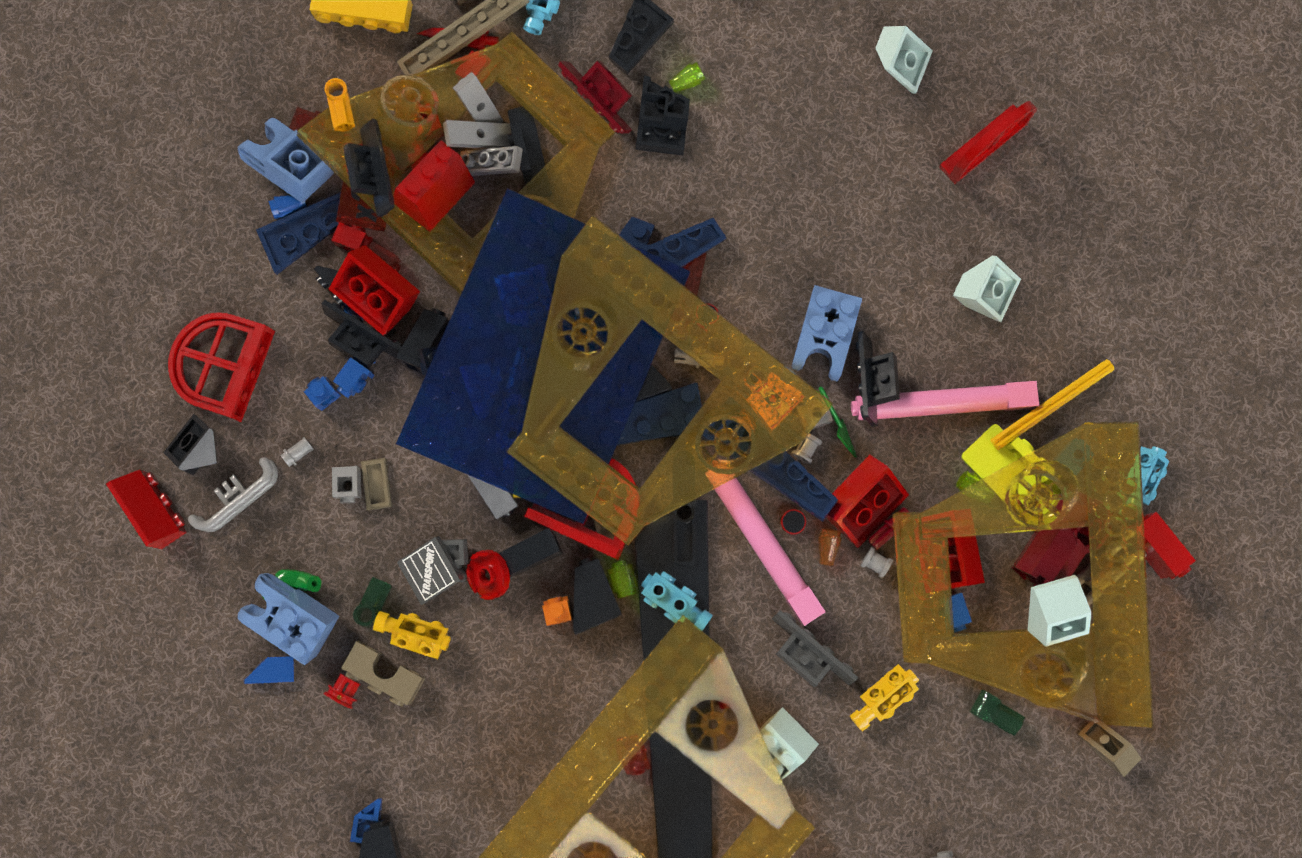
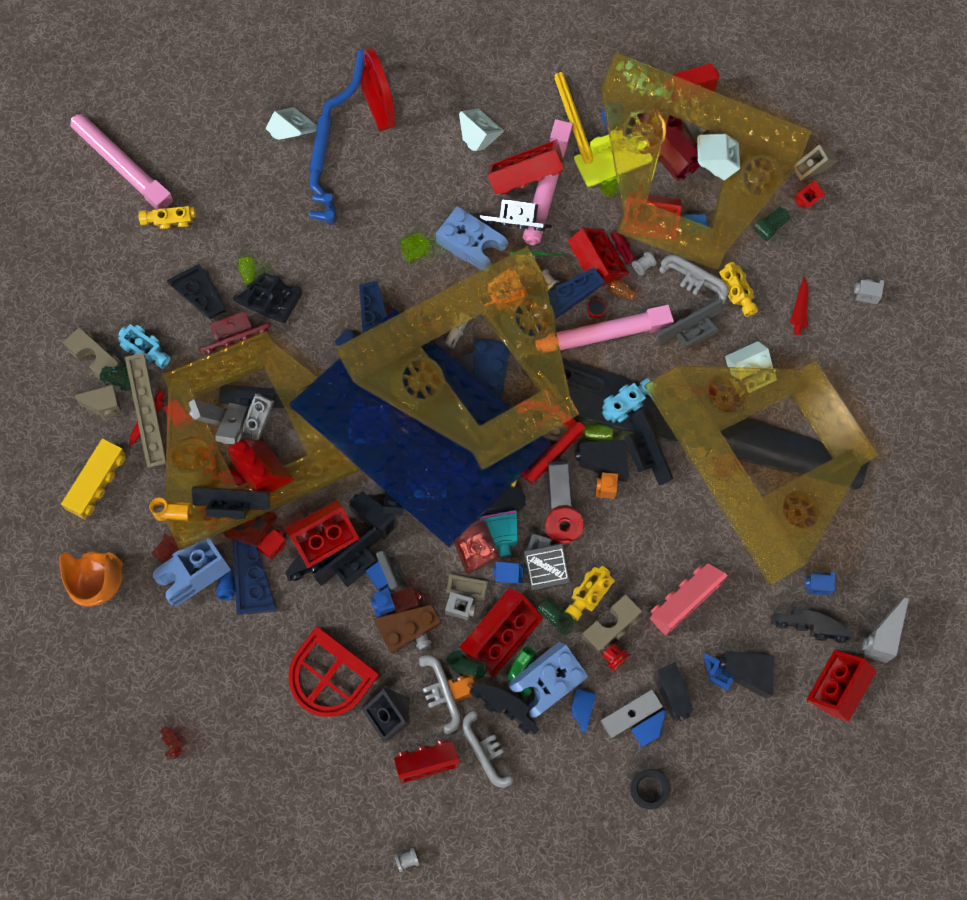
camera: 80 degrees left, 10 degrees down
none -> orange piece [59,551,123,607]
none -> clear red bracket [159,726,185,760]
none -> blue piece [309,50,364,225]
none -> reddish brown wing [373,605,443,654]
none -> dark grey tile [376,551,410,593]
none -> clear red bracket [391,586,423,613]
none -> light grey bush [394,848,420,873]
none -> clear neon green brick [400,232,430,264]
none -> clear green piece [446,650,486,680]
none -> orange brick [448,675,478,702]
none -> clear red tile [452,521,500,573]
none -> red slope [459,588,543,678]
none -> light grey piece [463,711,514,788]
none -> black slope [467,682,540,735]
none -> teal torso [479,510,517,559]
none -> red slope [487,139,564,195]
none -> blue brick [493,562,524,583]
none -> light grey tile [600,690,663,739]
none -> black bracket [624,409,674,485]
none -> black tyre [630,769,670,810]
none -> blue slope [631,710,667,747]
none -> coral slope [650,563,728,636]
none -> black slope [653,662,694,722]
none -> light grey piece [659,255,728,304]
none -> red bar [790,276,809,335]
none -> red brick [794,180,825,209]

